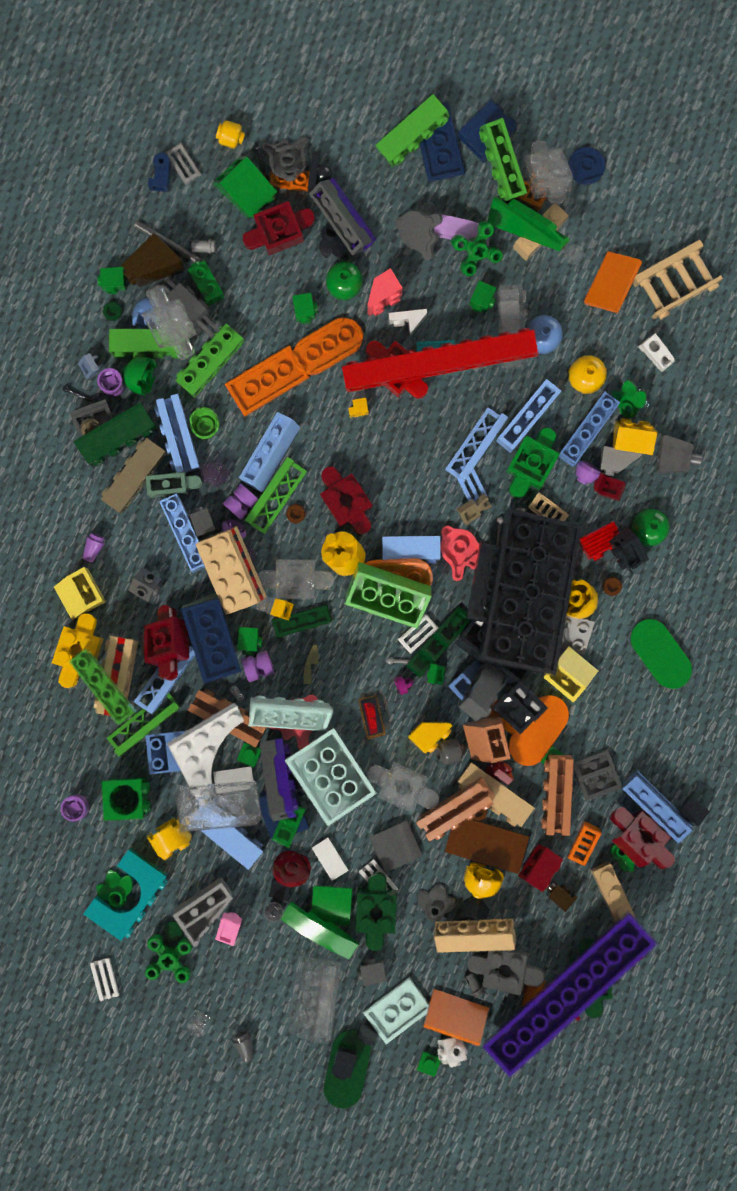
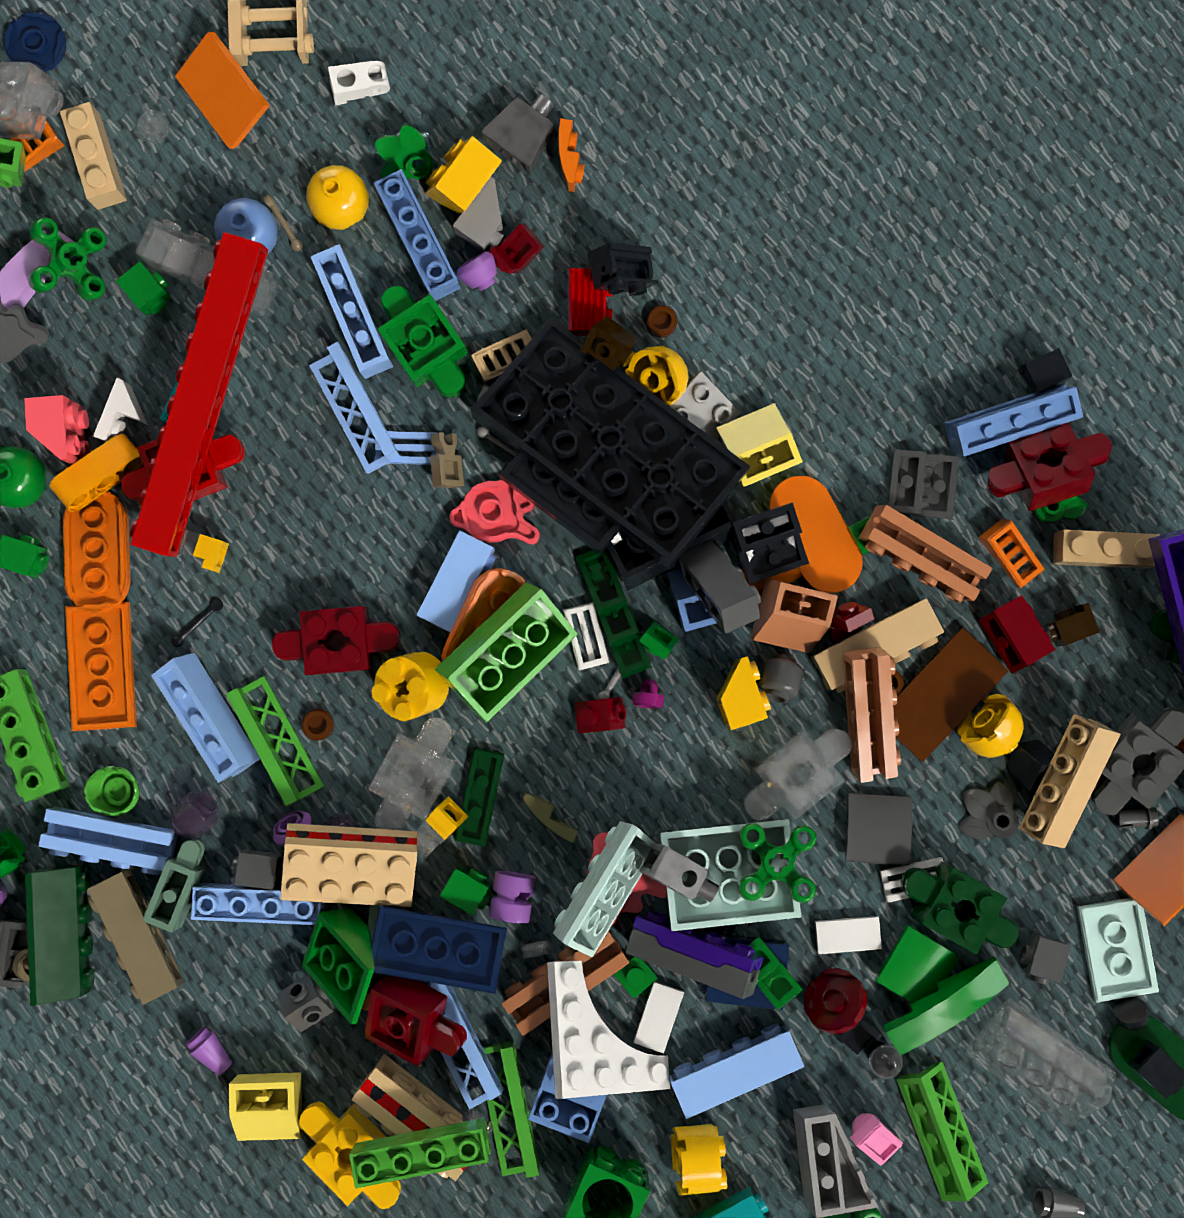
camera: 55 degrees left, 0 degrees up
clear brick [175,781,262,832] -> none
medium lavender wheel [223,484,258,520] -> none
slope [358,695,386,740] -> none
green wedge [488,196,570,251] -> none
green tile [630,619,692,689] -> none
green cylinder [631,508,670,547] -> none
none -> light orange beam [50,434,143,512]
none -> black hinge [171,599,223,647]
none -> dark tan hinge [264,194,303,251]
none -> green slope [302,908,375,1025]
none -> orange slope [559,118,585,192]
none -> dark red bracket [574,697,626,734]
none -> dark brown brick [580,316,637,370]
none -> flat silver torso [639,843,719,902]
none -> green gear [738,823,817,903]
none -> bright green fence [896,1062,988,1202]

